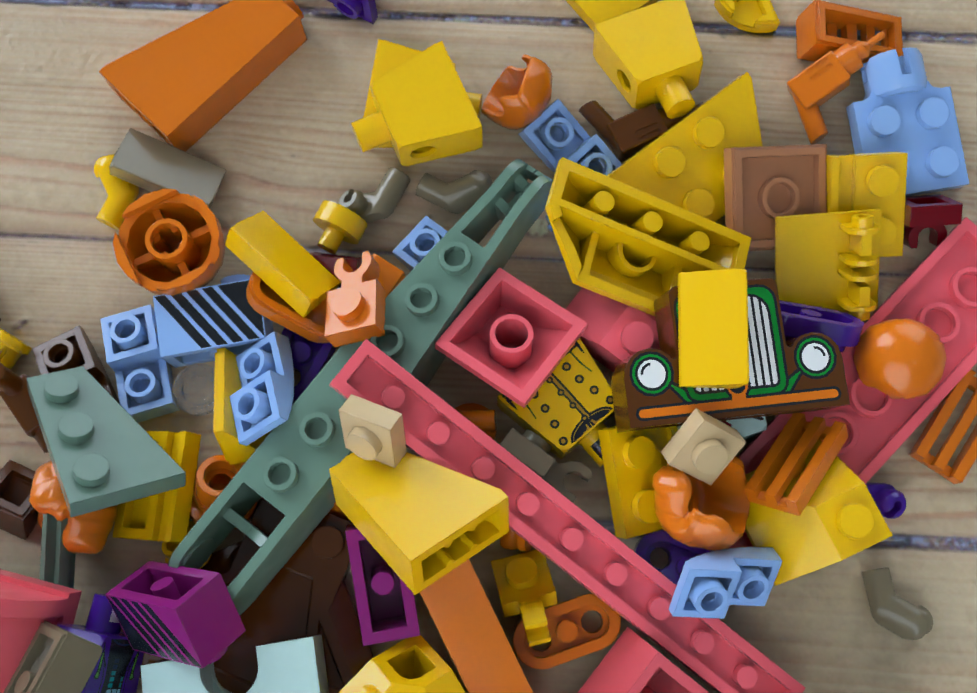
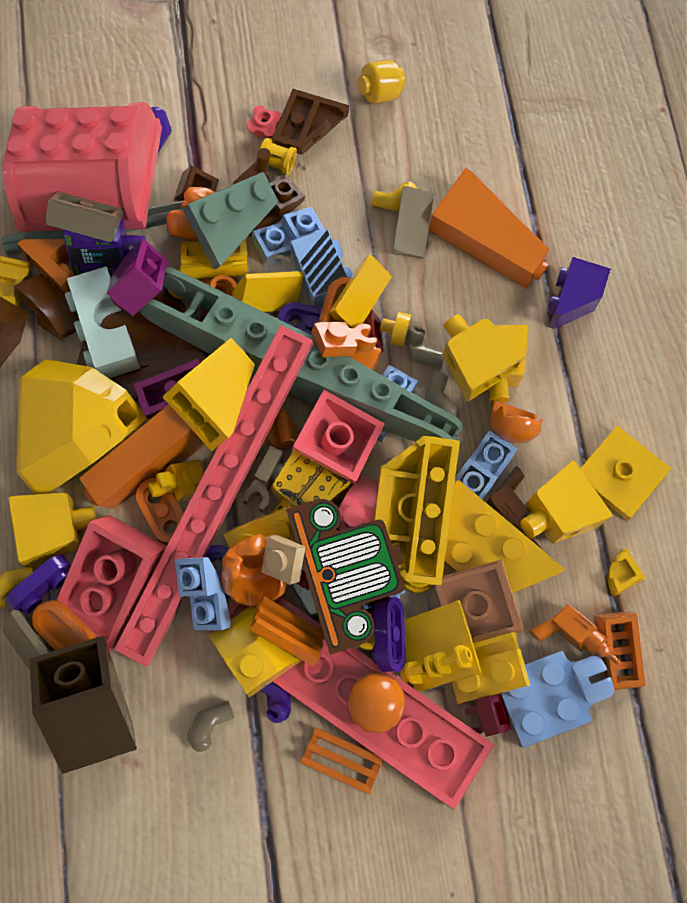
camera: 75 degrees right, 5 degrees down
orange cylinder [113,188,226,295] -> none
light blue slope [229,331,294,446] -> none
tan plate [339,394,407,468] -> none
yellow slope [678,268,749,389] -> none

